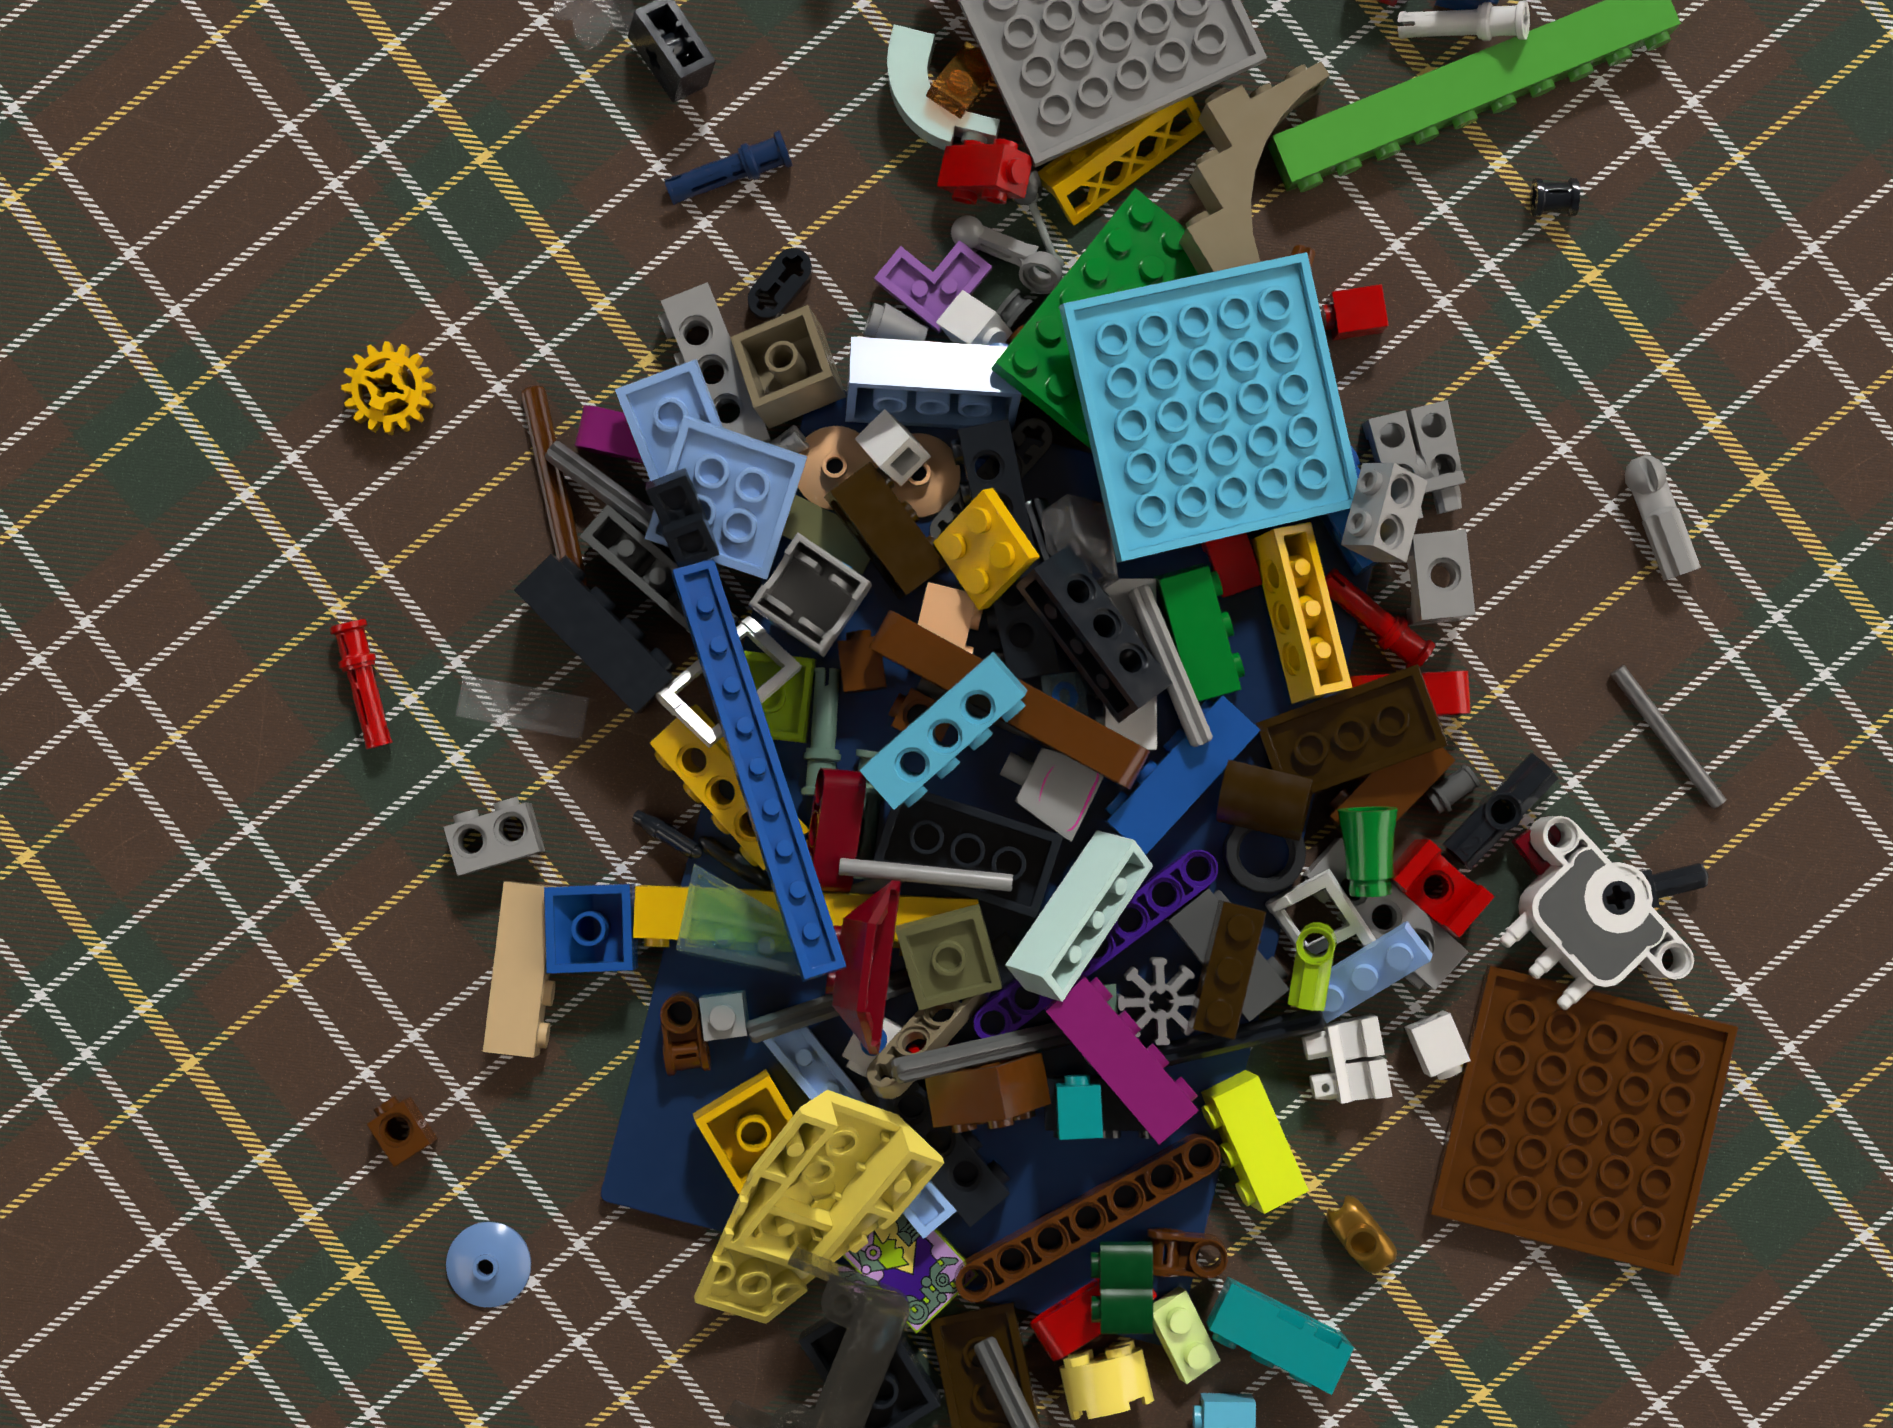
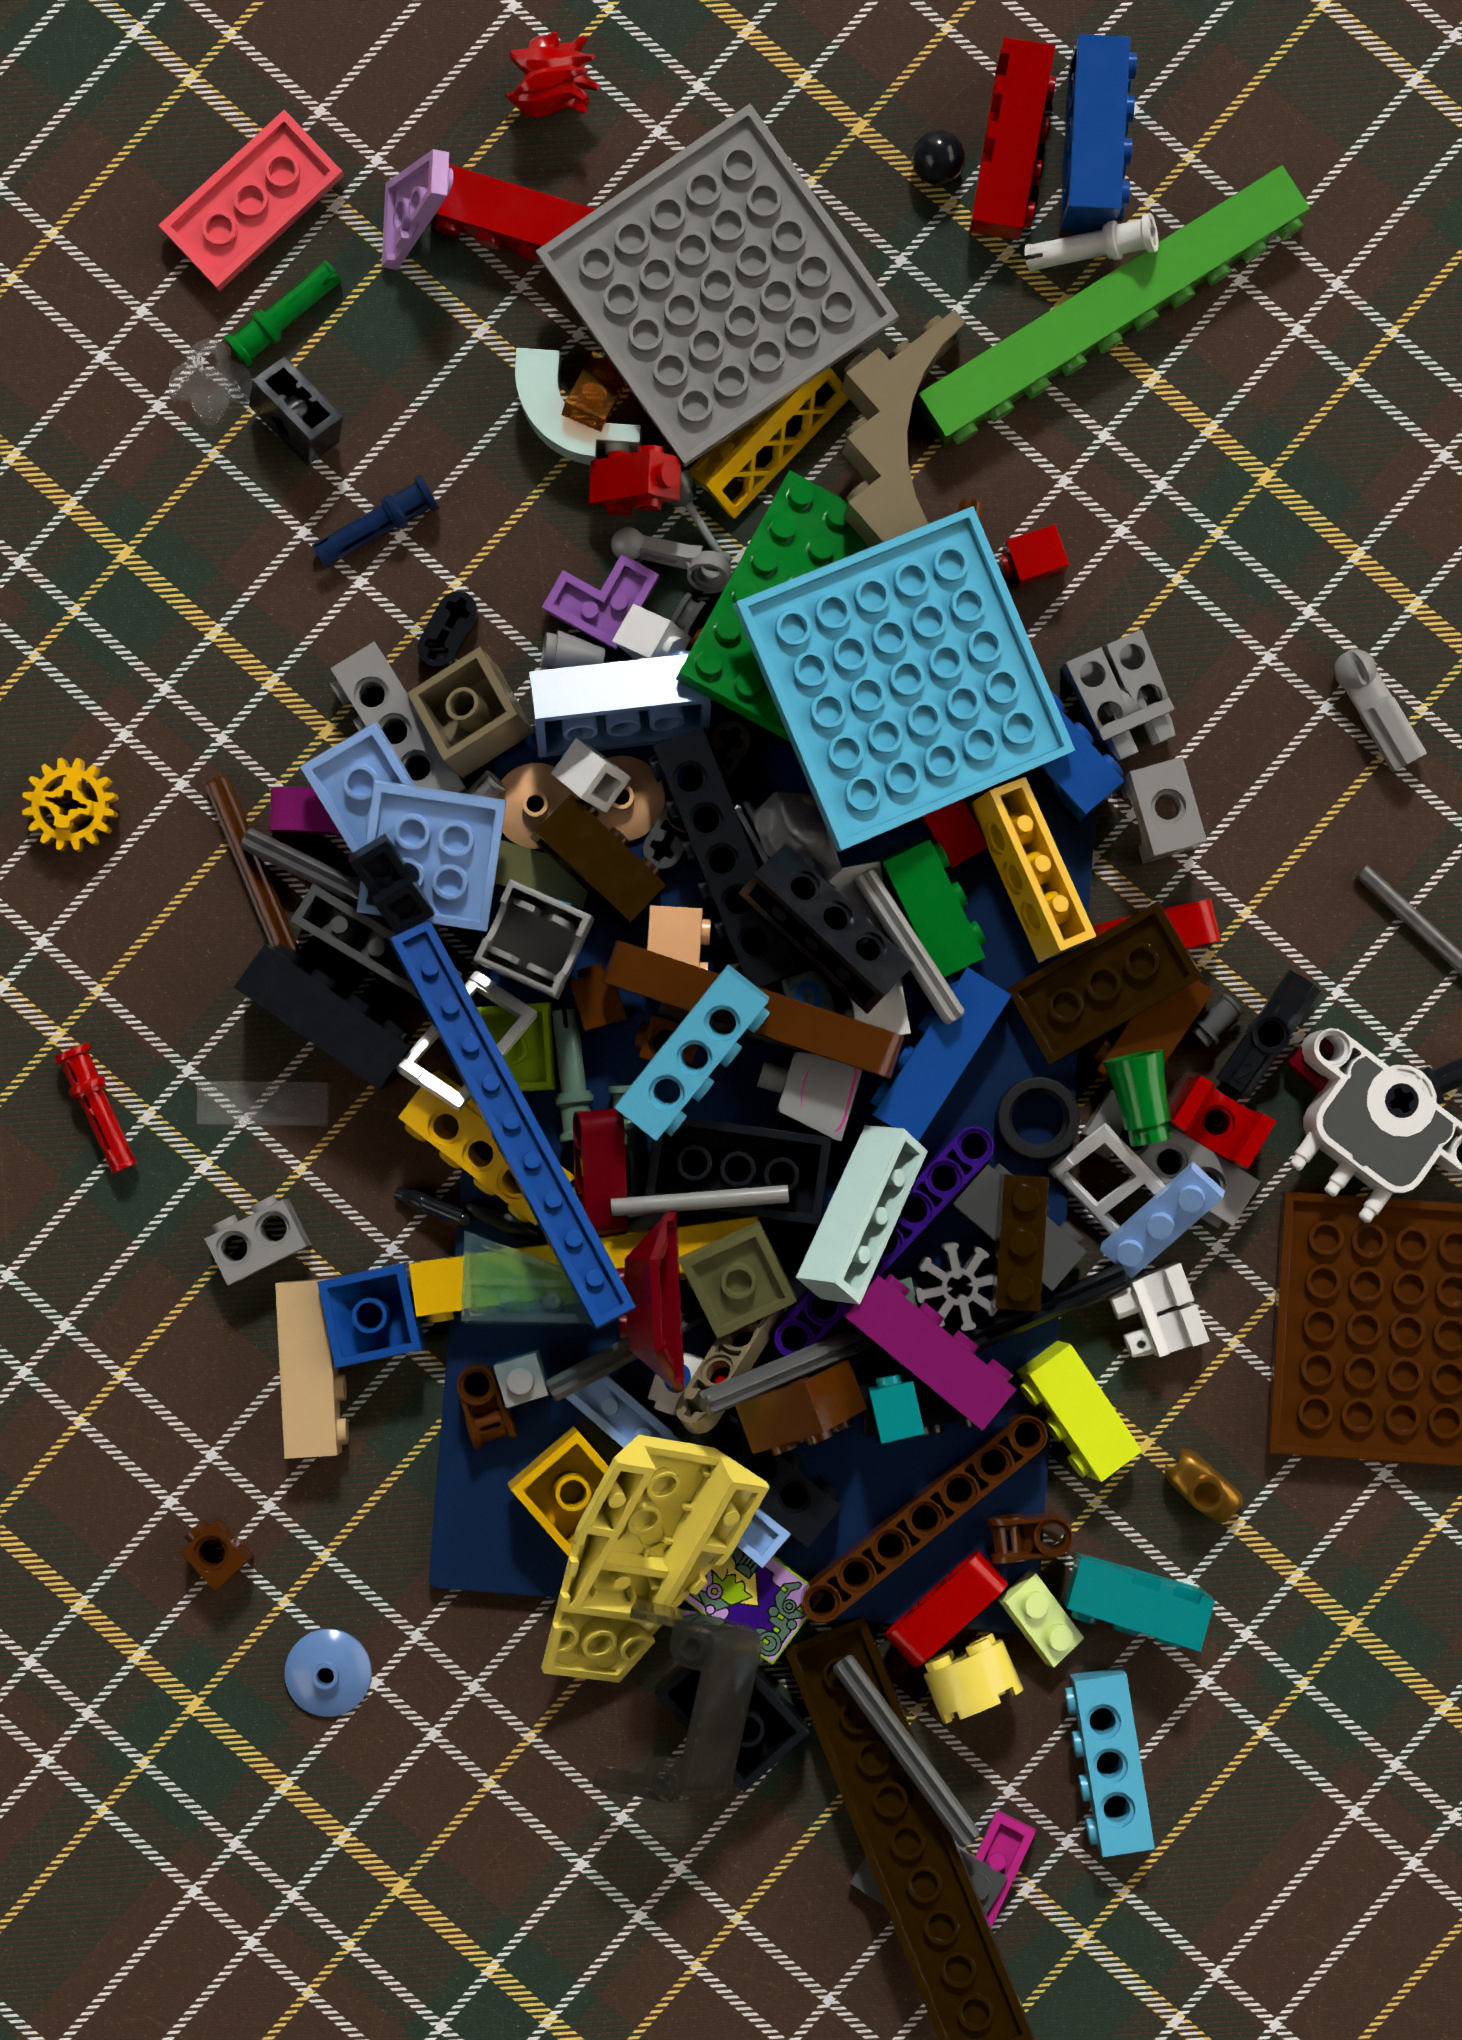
camera: 10 degrees left, 0 degrees up
yellow plate [933,488,1040,610] -> none
dark green brick [1091,1242,1153,1334] -> none
dark brown brick [1216,760,1313,841] -> none
lime piece [1287,922,1337,1011] -> none
red pin [1325,568,1436,668] -> none
light grey brick [1341,463,1428,563] -> none
white brick [1404,1011,1471,1080] -> none
black bush [1530,178,1580,217] -> none

